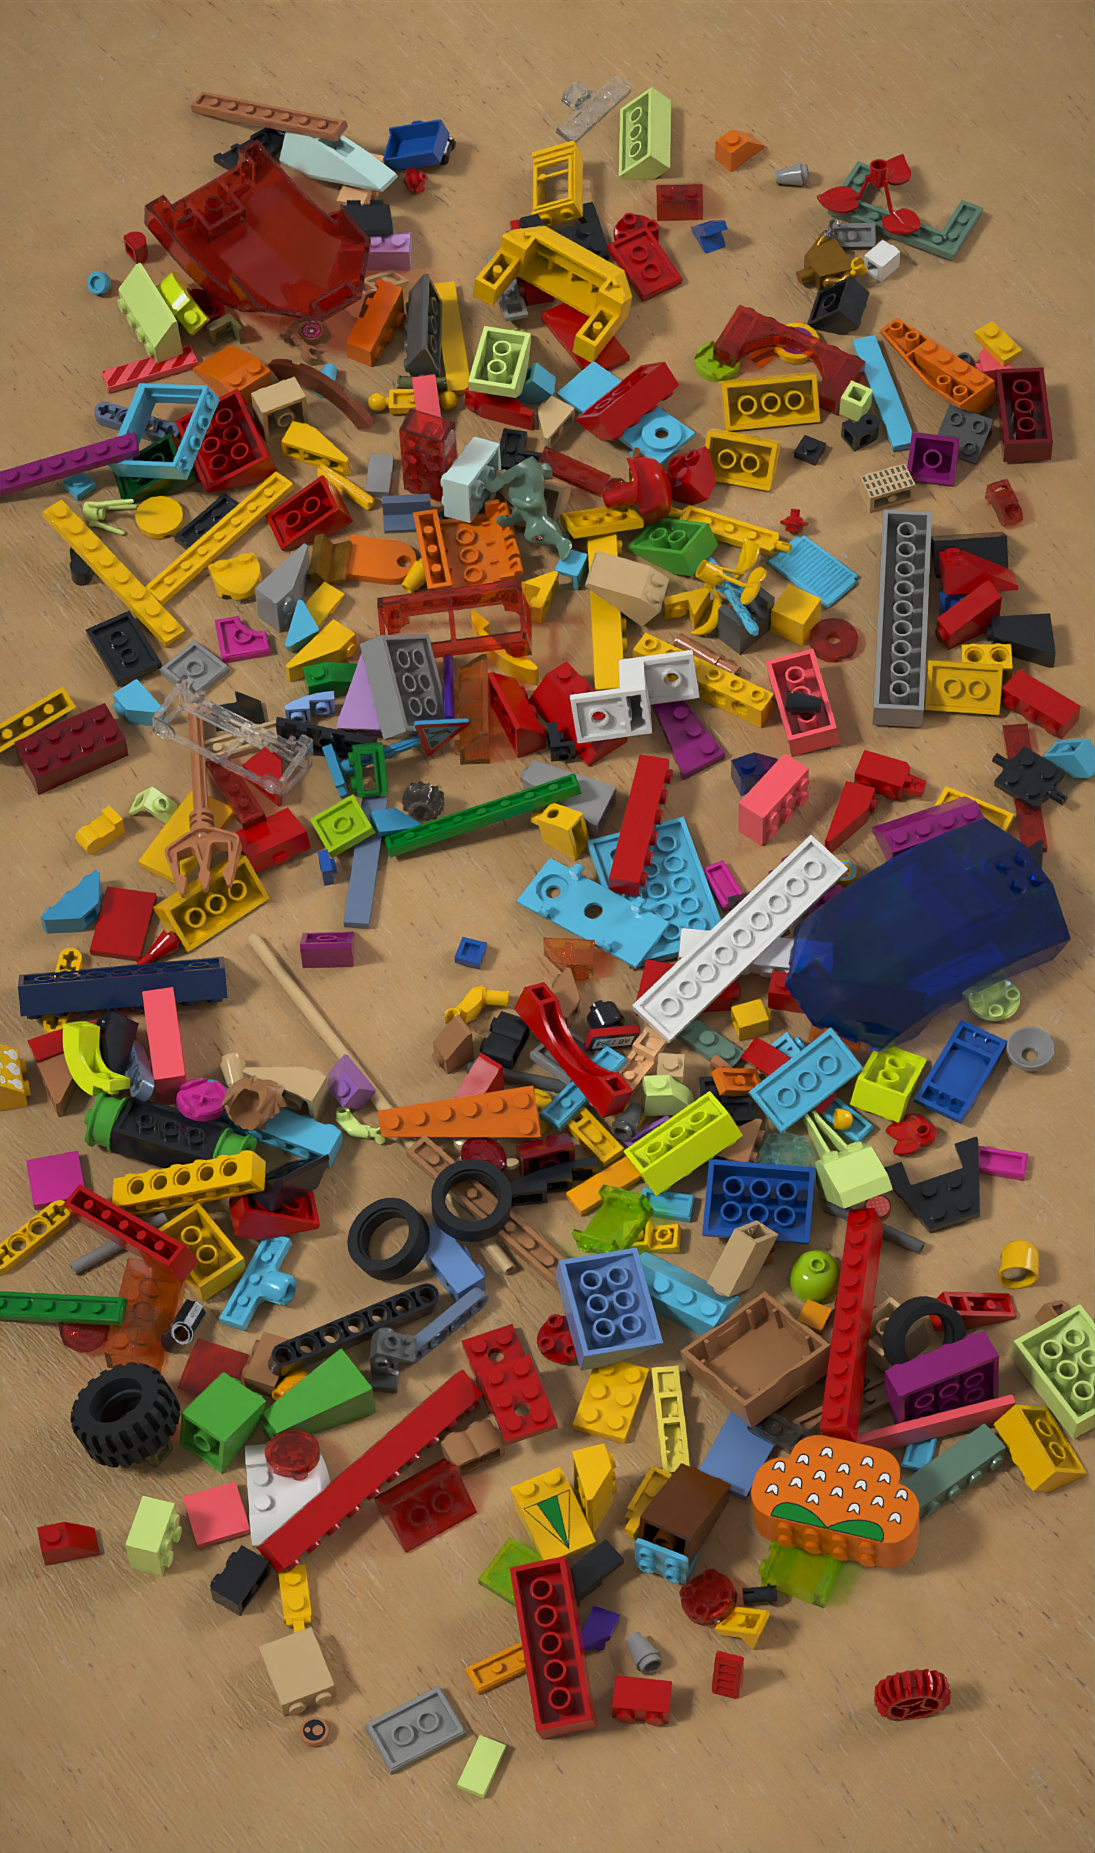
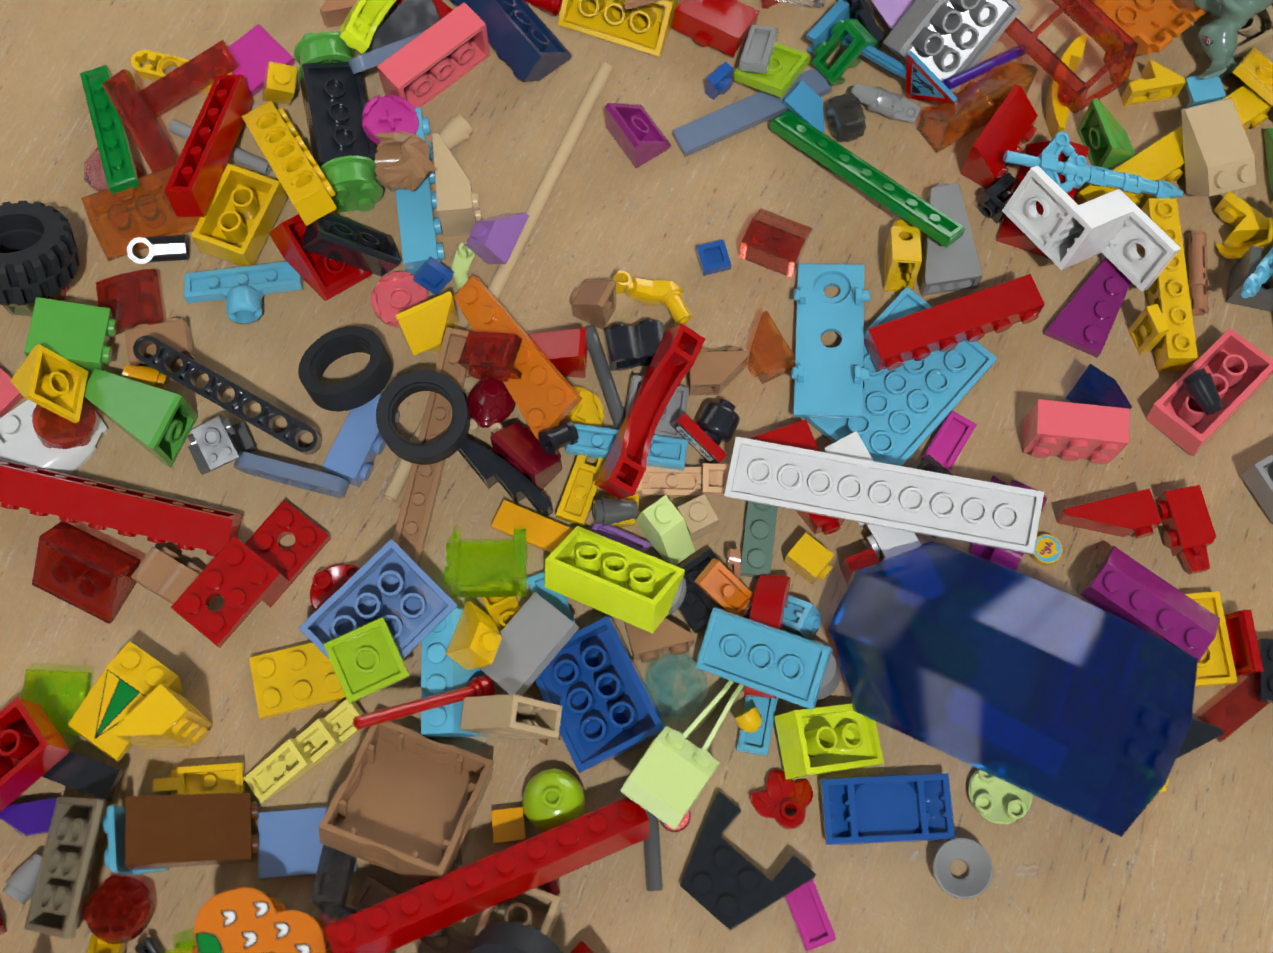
camera: 55 degrees right, 15 degrees up
none -> yellow slope [10,344,88,423]
none -> dark tan slope [24,796,107,939]
none -> clear red plate [102,69,179,182]
none -> clear red plate [129,40,240,123]
none -> yellow brick [262,61,297,105]
none -> lime plate [323,617,410,704]
none -> red piece [353,675,495,730]
none -> coral tile [371,271,429,328]
none -> yellow slope [396,291,459,356]
none -> blue plate [413,257,454,296]
none -> yellow slope [446,601,502,670]
none -> clear red bracket [458,331,522,382]
none -> light grey tile [480,592,579,696]
none -> black bush [538,419,579,456]
none -> light grey tile [739,25,778,73]
none -> clear red slope [739,208,813,278]
none -> light grey hinge [851,83,921,124]
none -> medium azure bar [1003,132,1183,198]
none -> bright green slope [1077,98,1136,170]
none -> yellow plate [1128,304,1169,355]
none -> red tile [1224,610,1263,677]

